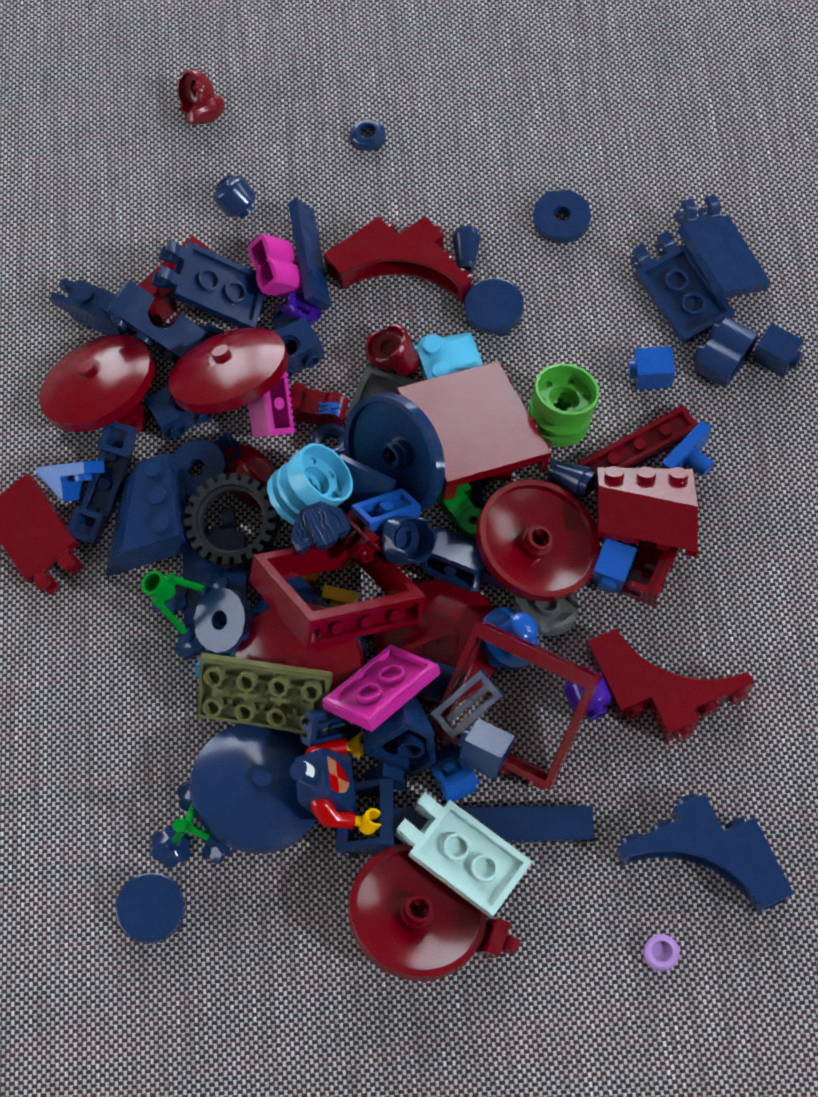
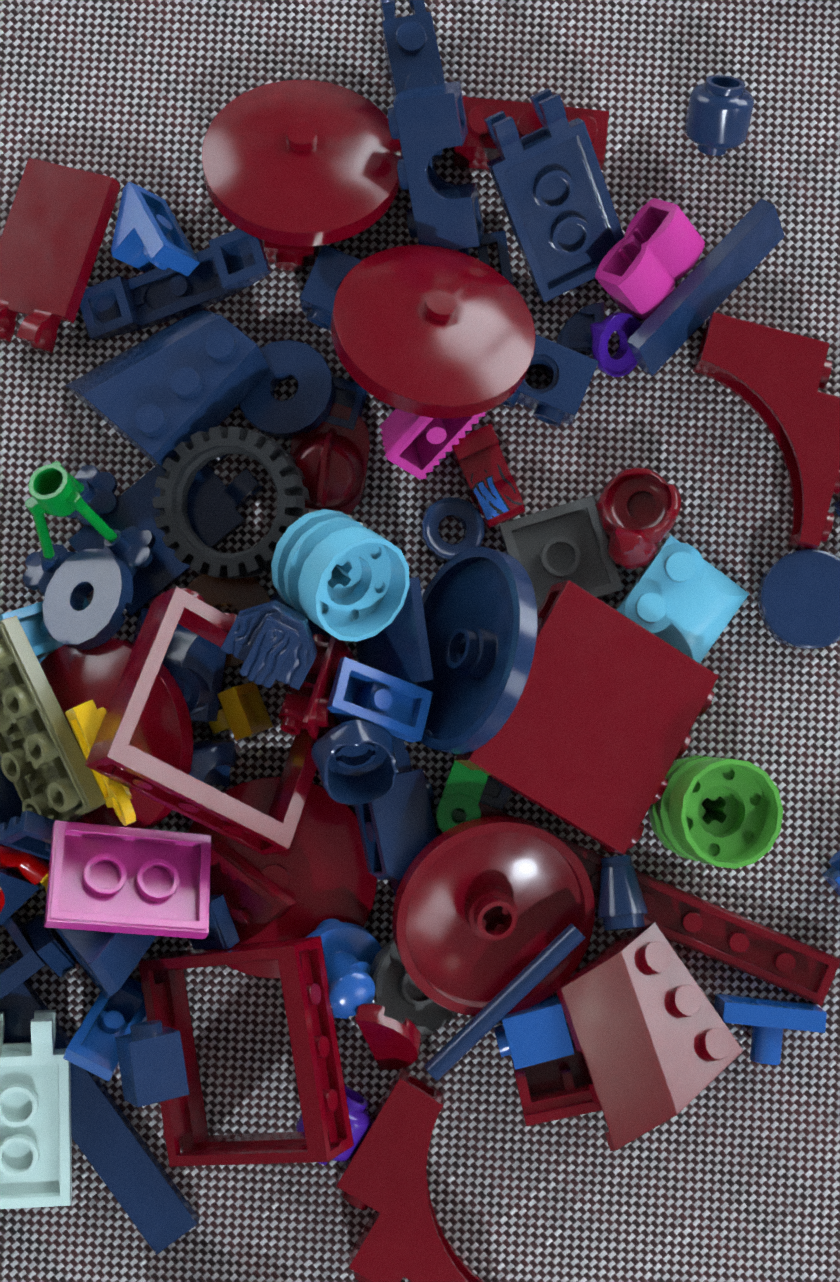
camera: 50 degrees right, 20 degrees up
dark blue tile [430,669,504,739] -> none
none -> yellow hinge [65,699,136,826]
none -> dark red tile [355,1003,421,1070]
none -> dark blue bar [424,923,586,1081]

